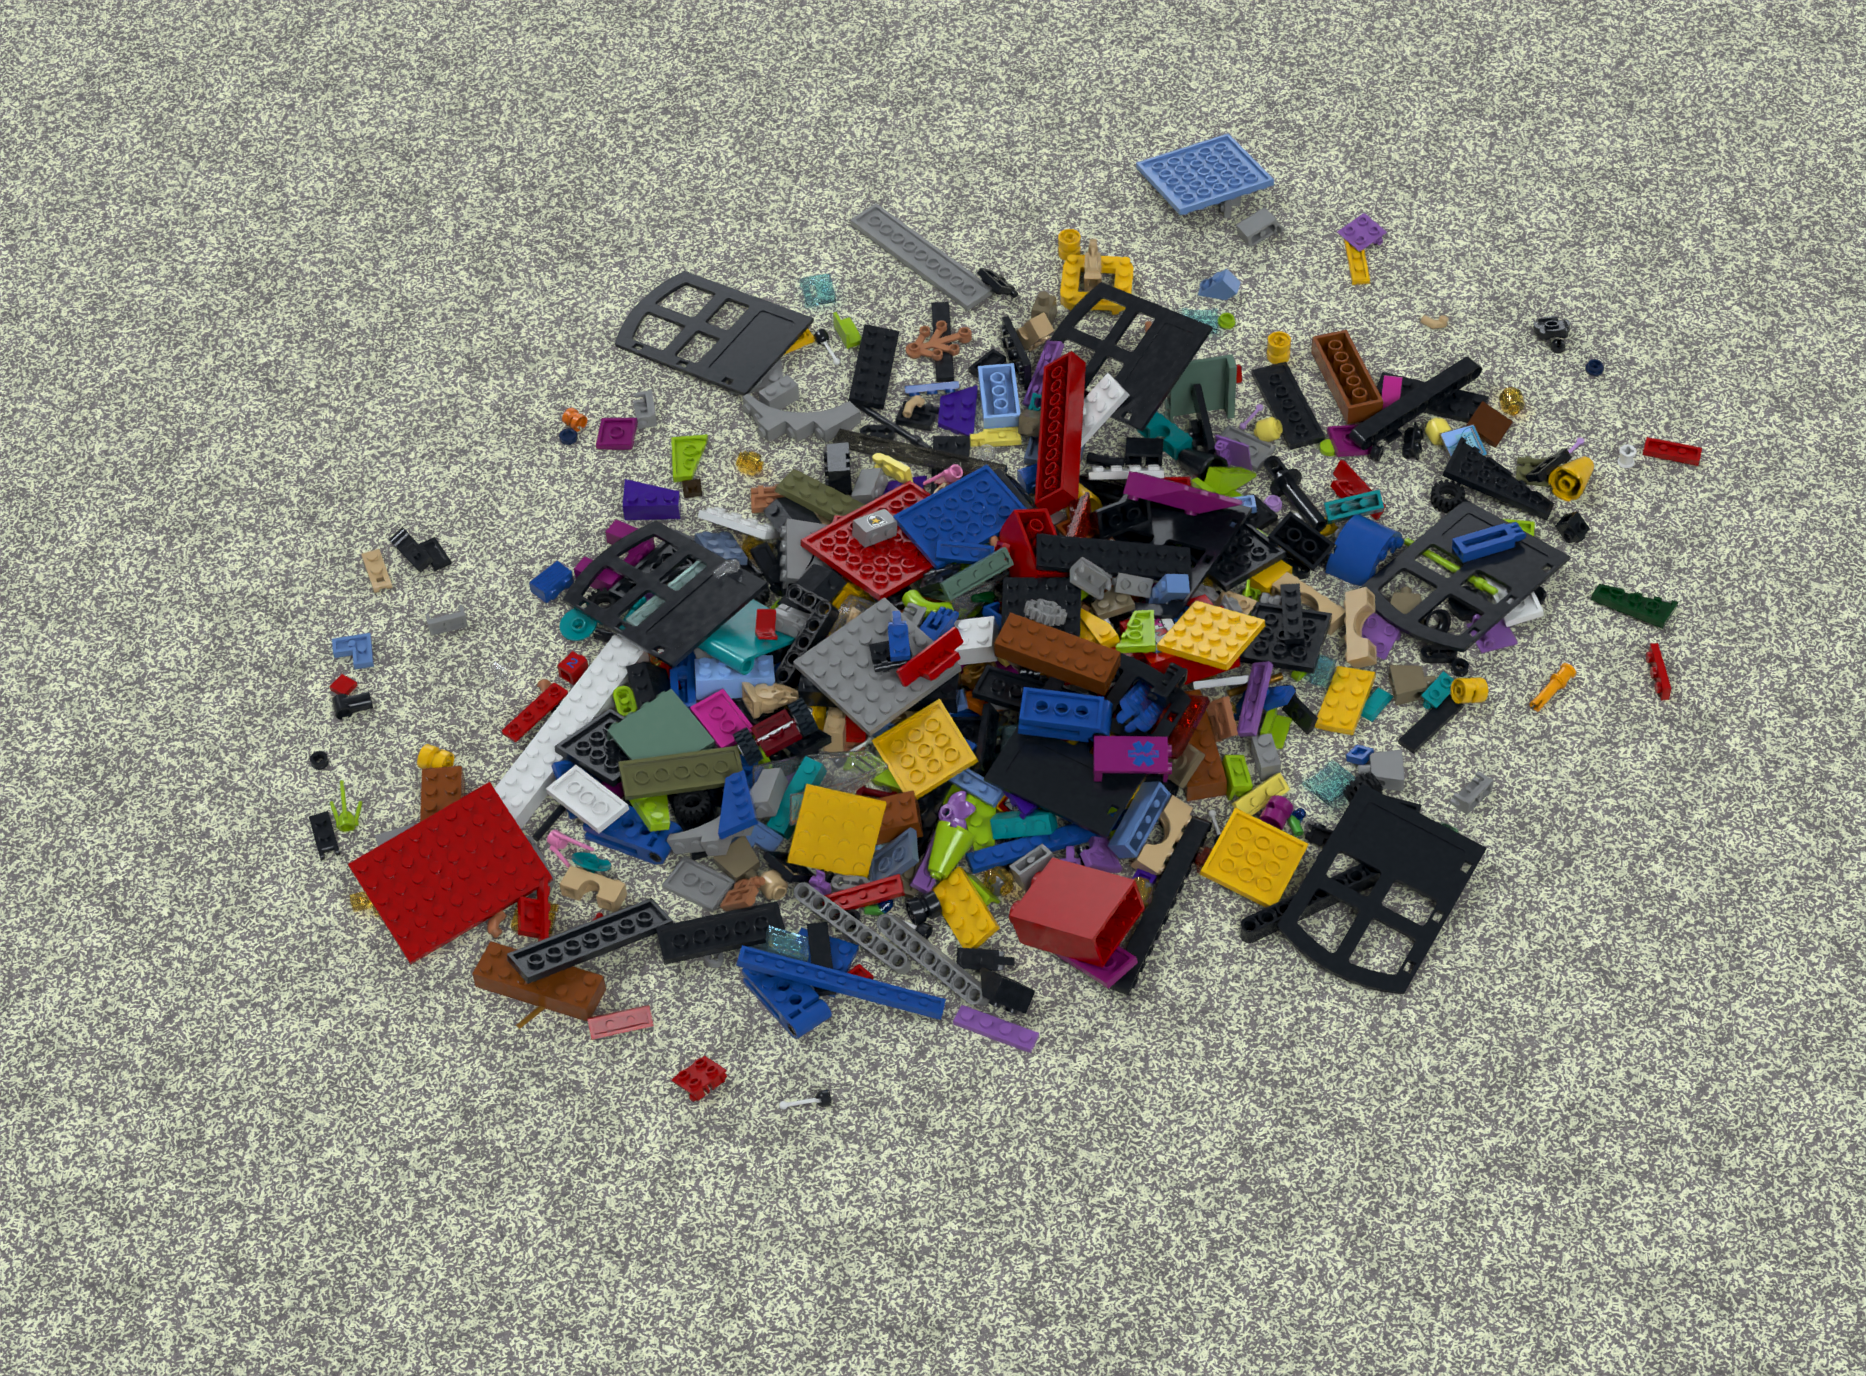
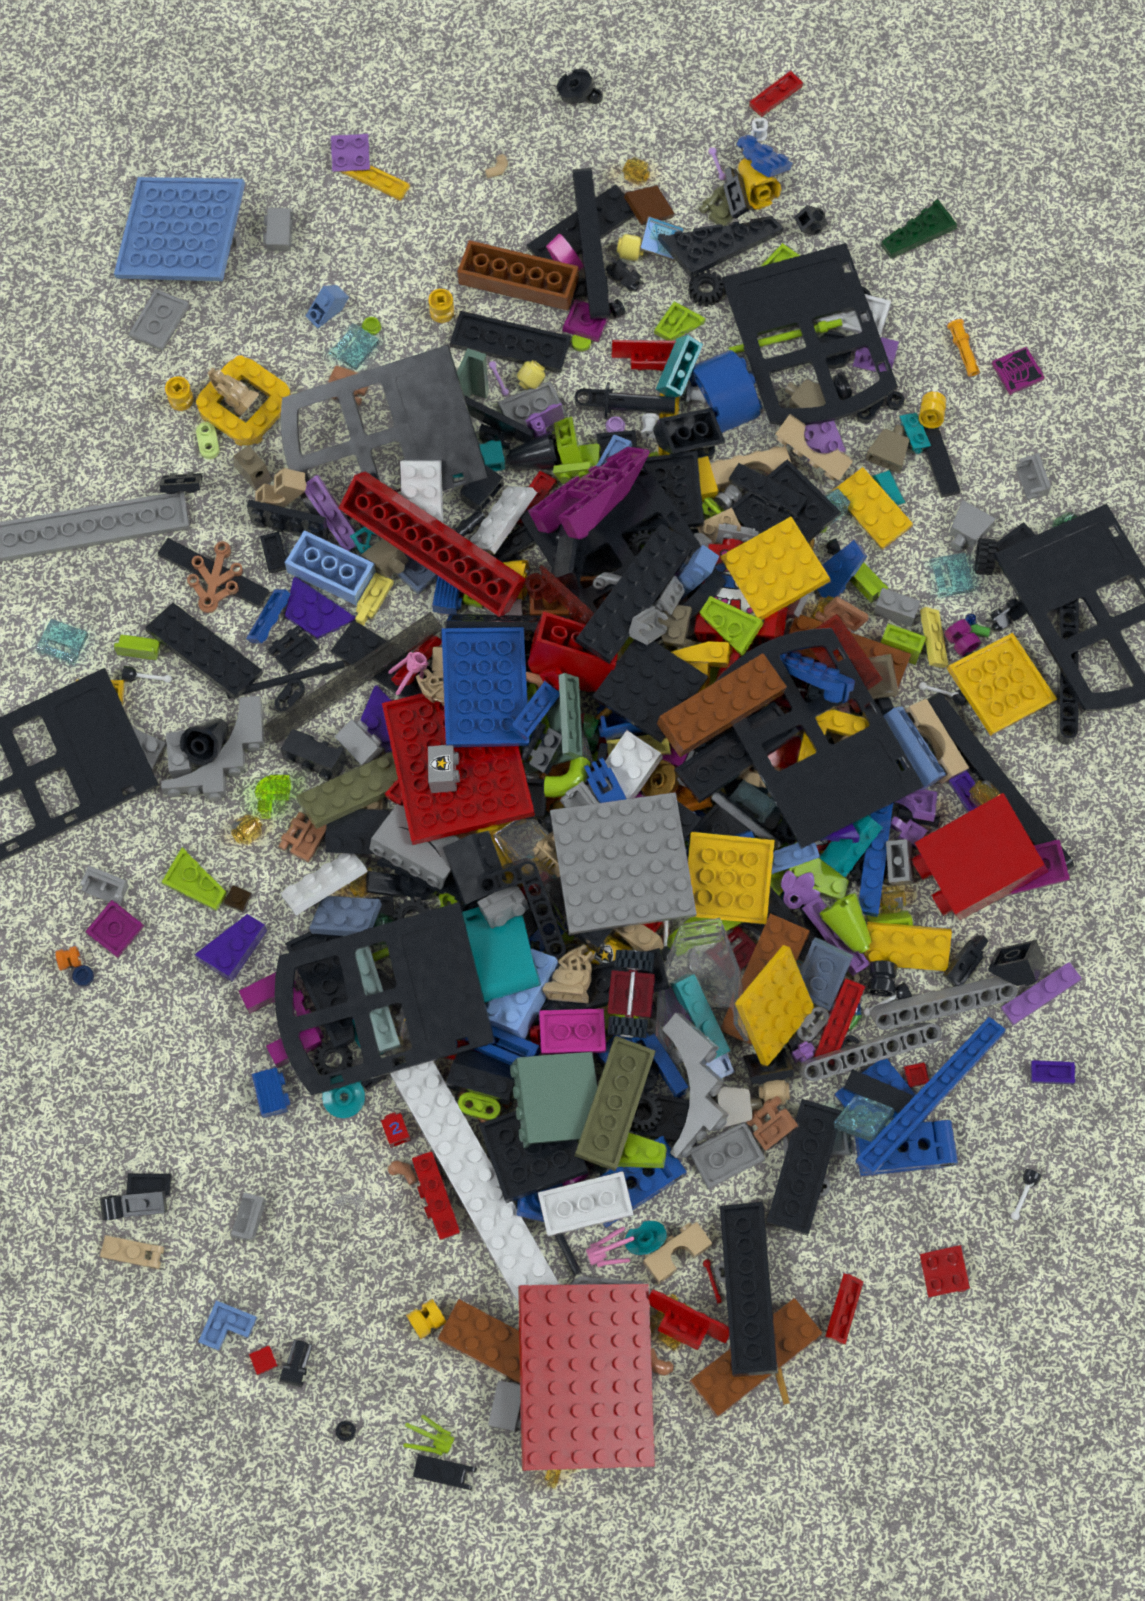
camera: 60 degrees left, 20 degrees up
clear arm [712,559,741,579] -> none
blue wing [718,770,759,840] -> none
red bracket [755,609,778,640] -> none
black plate [869,640,913,673] -> none
light yellow hinge [872,453,914,484] -> none
blue hinge [888,611,911,662] -> none
red bracket [896,627,963,687] -> none
tan arm [903,395,925,418] -> none
blue hinge [1018,687,1113,742] -> none
light grey gear [1023,599,1067,627] -> none
magenta panel [1093,736,1172,782] -> none
black hinge [1147,663,1188,709] -> none
clear red plate [1195,846,1212,874] -> none
medium lavender plate [1237,661,1273,737] -> none
black plate [1282,694,1318,734] -> none
blue plate [1346,744,1374,765] -> none
blue hinge [1452,522,1526,563] -> none
dark blue plate [1585,359,1604,376] -> none
red plate [1646,643,1671,700] -> none
none -> light grey tile [128,289,190,351]
none -> black cone [180,718,229,765]
none -> yellowish green plate [196,422,220,459]
none -> clear neon green brick [254,774,291,819]
none -> lime wing [654,301,706,341]
none -> blue plate [737,135,793,178]
none -> tile [992,347,1045,395]
none -> dark purple plate [1030,1060,1075,1085]

